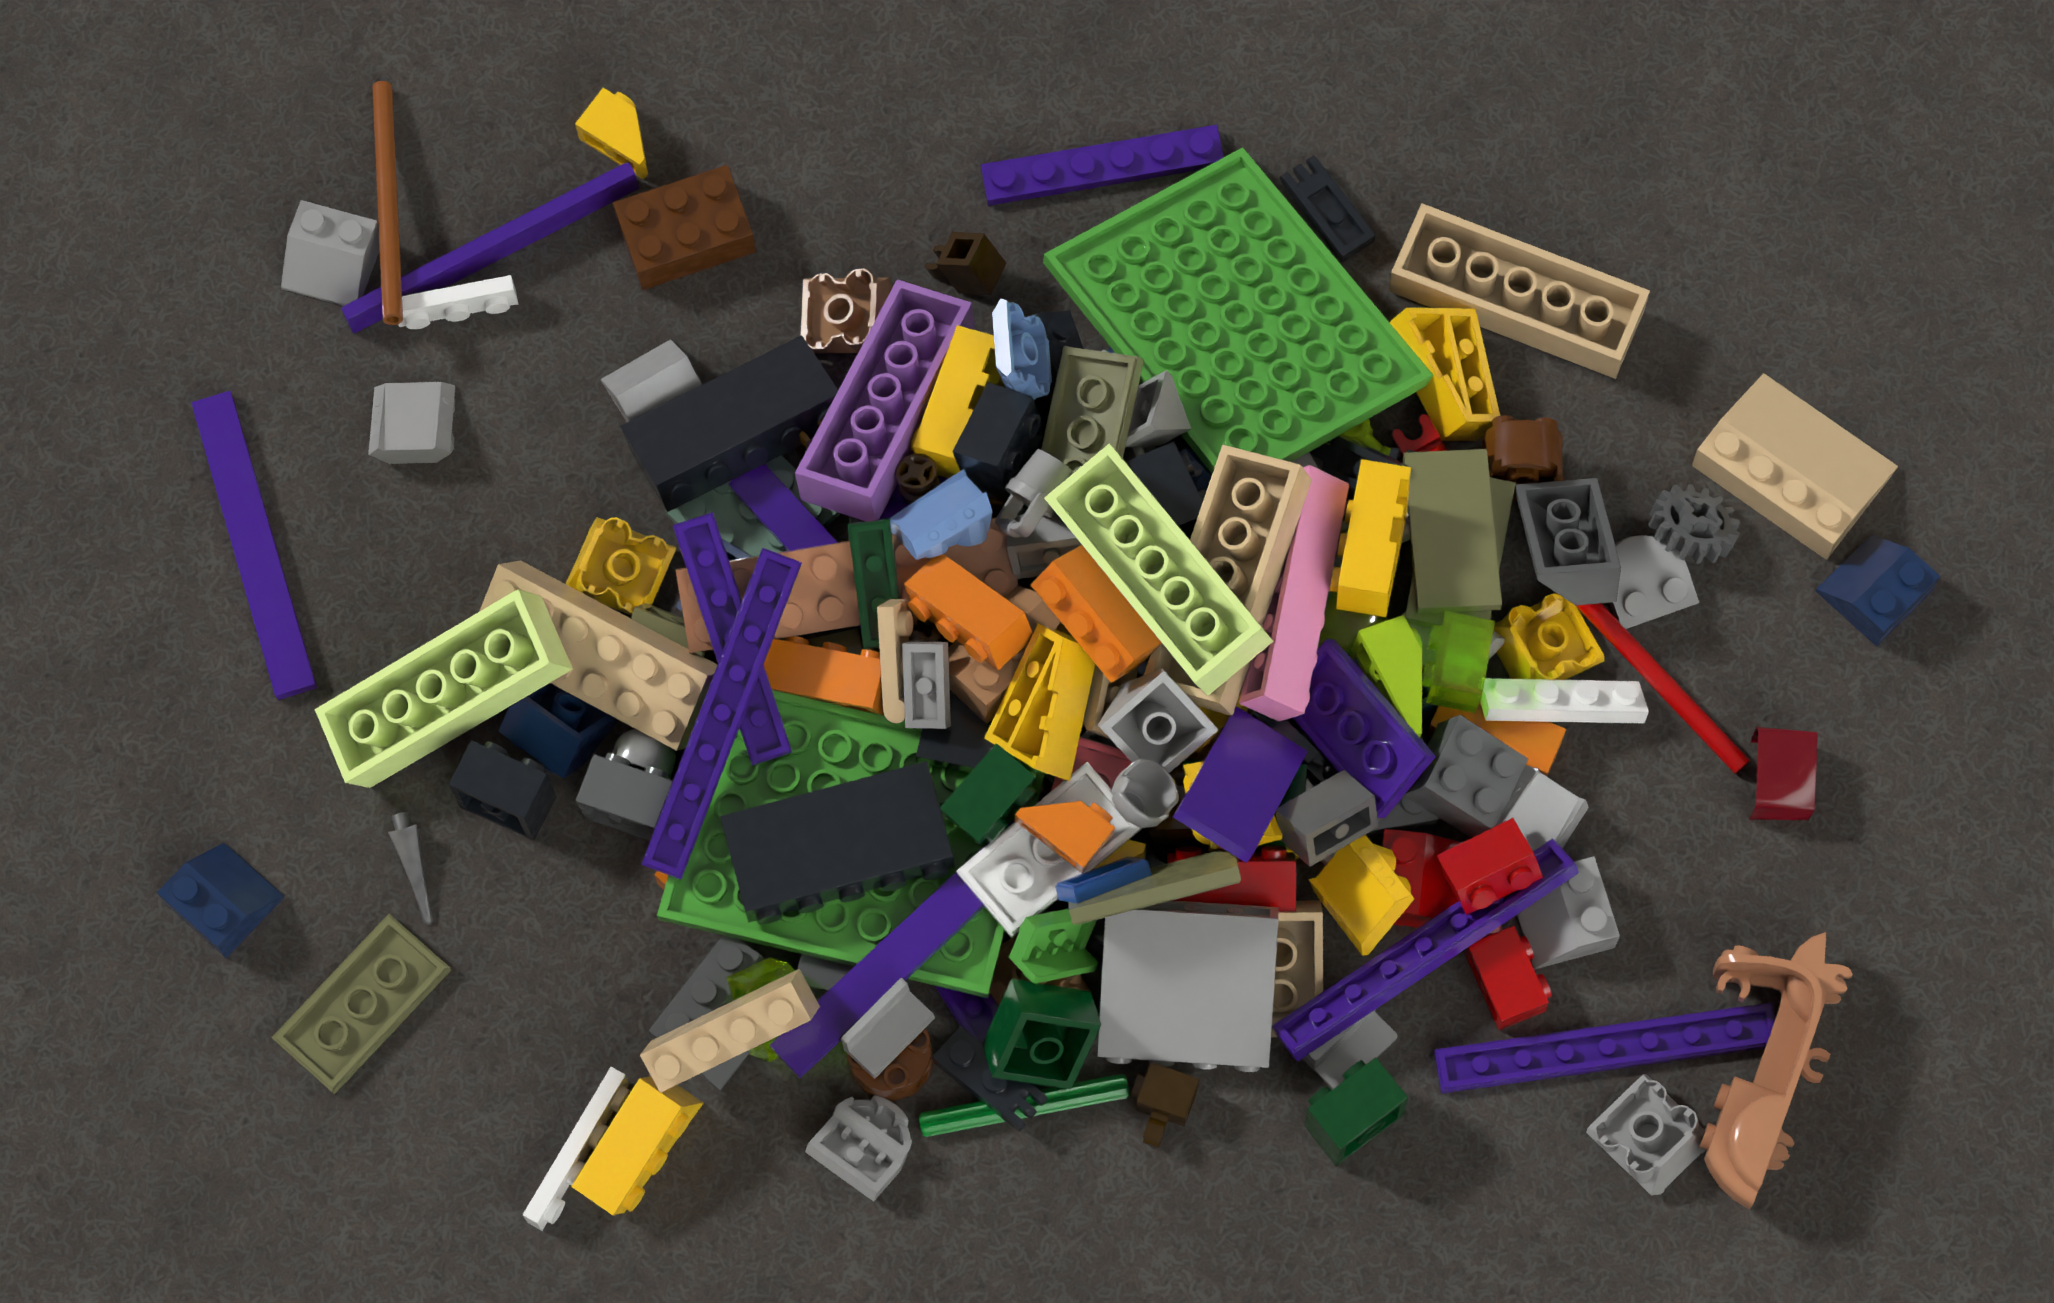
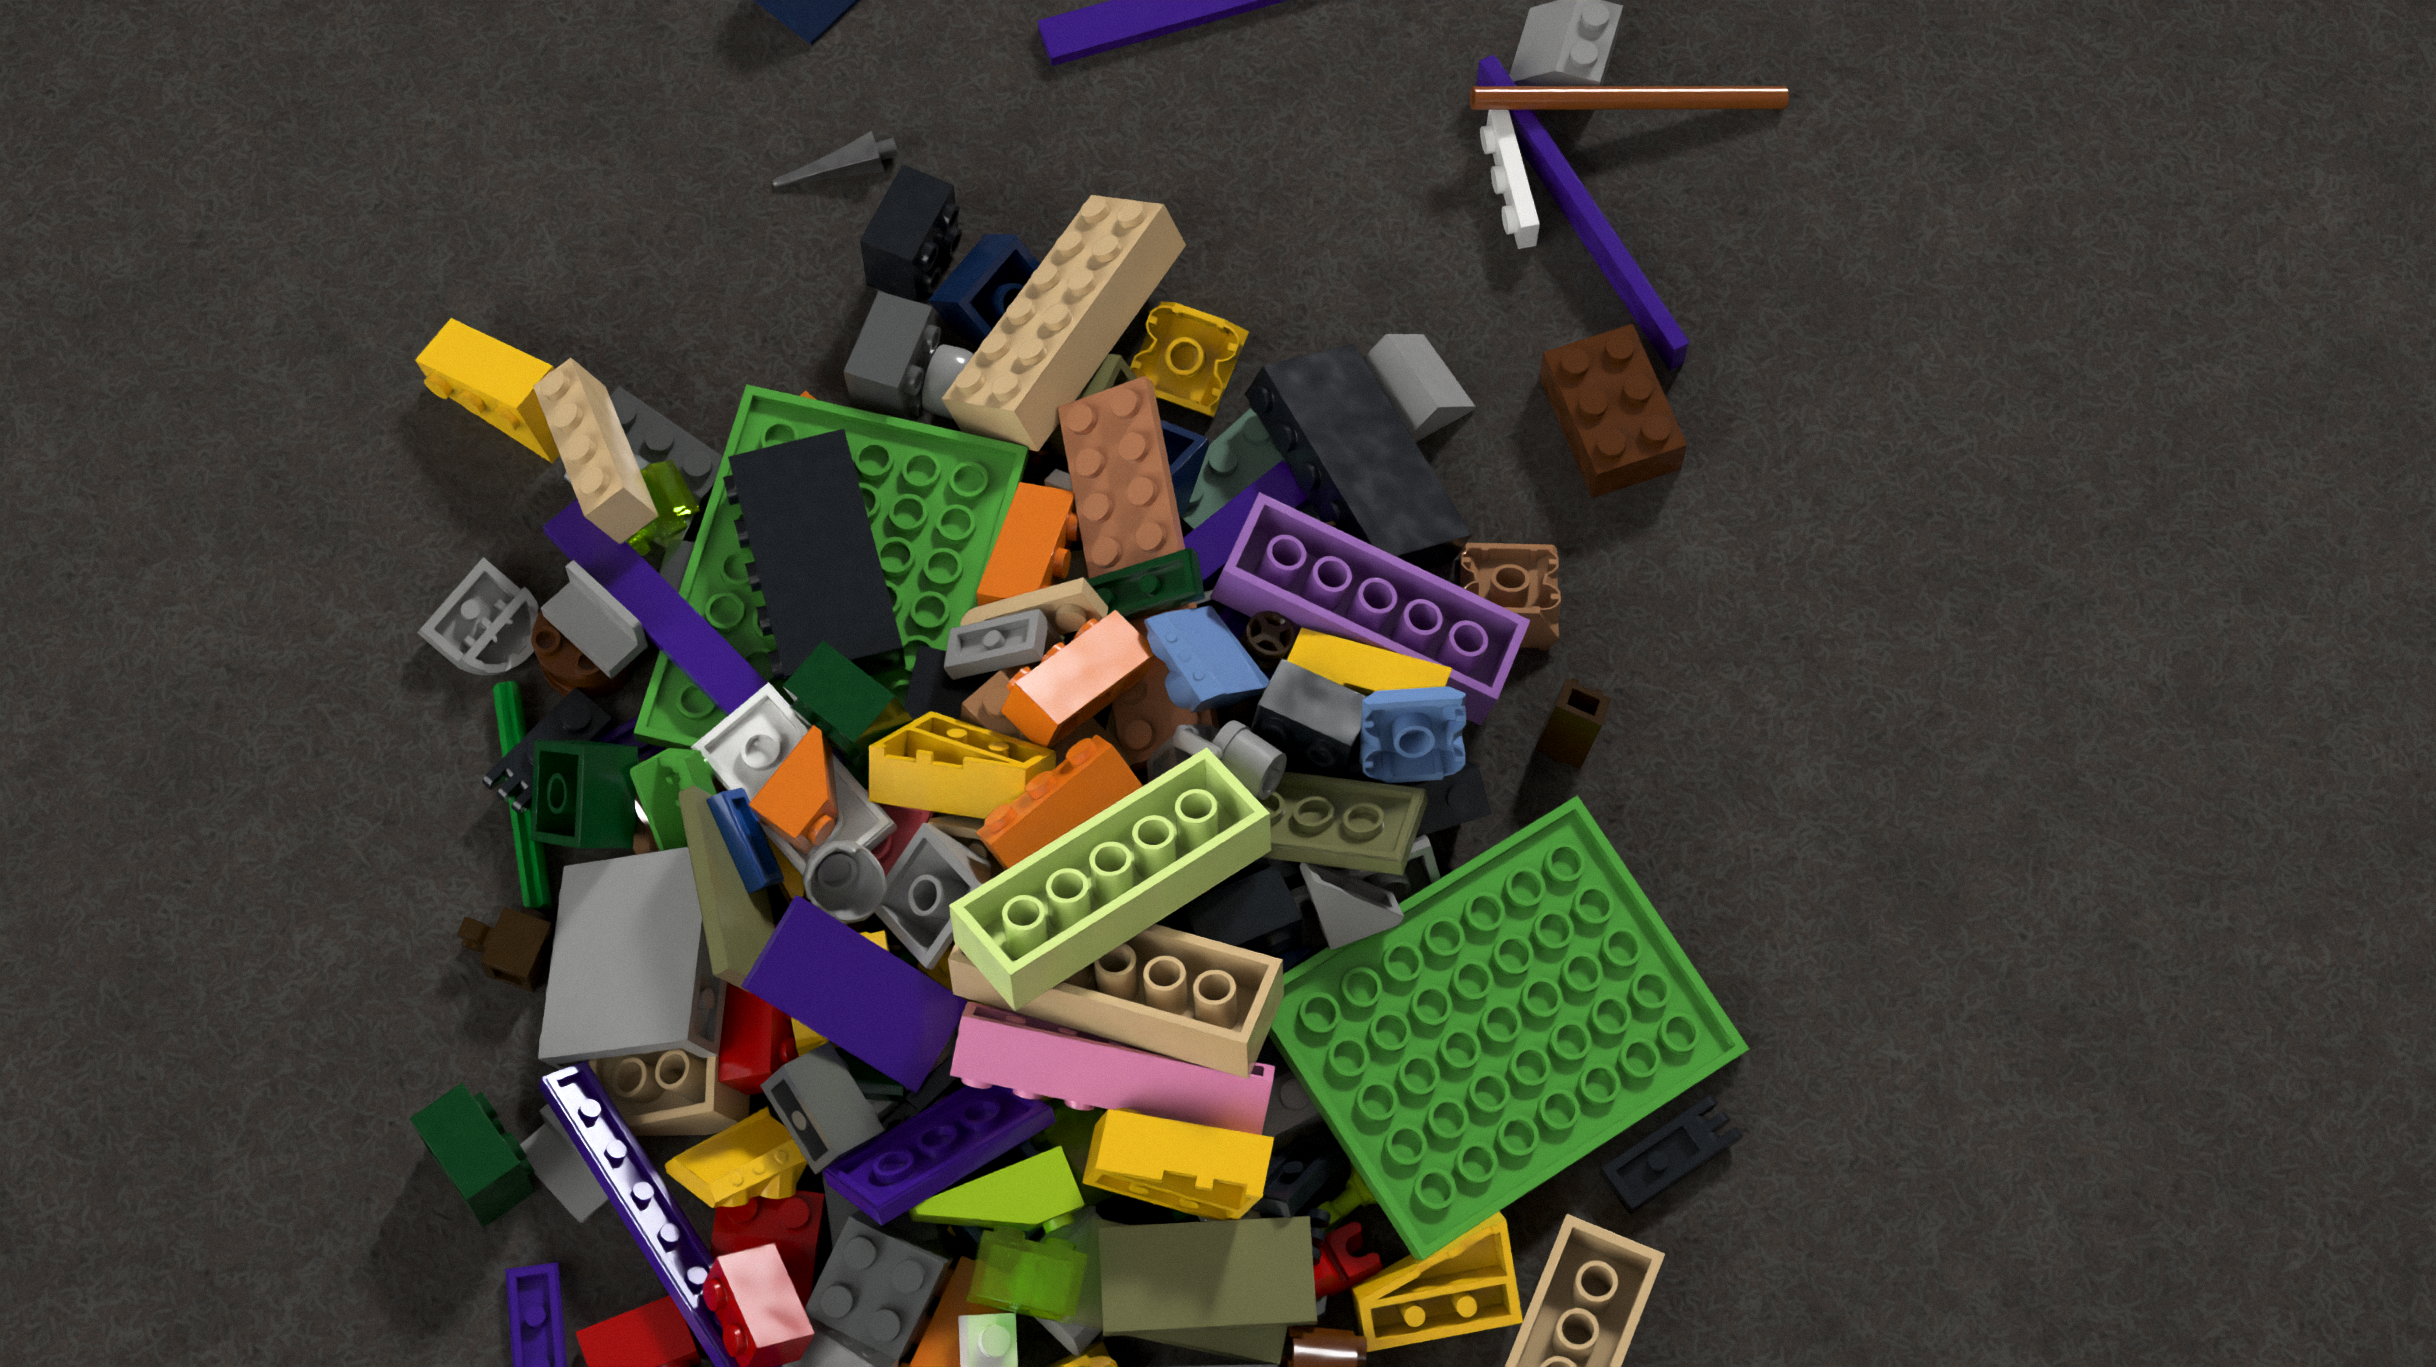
camera: 85 degrees right, 5 degrees down
olive tile [271,914,451,1094] -> none
yellowish green brick [315,589,573,788] -> none
light grey slope [368,382,455,464] -> none
white plate [523,1067,631,1231] -> none
yellow slope [575,88,648,180] -> none
dark purple tile [641,548,802,880] -> none
dark purple tile [673,512,792,766] -> none
dark purple plate [981,125,1224,206] -> none

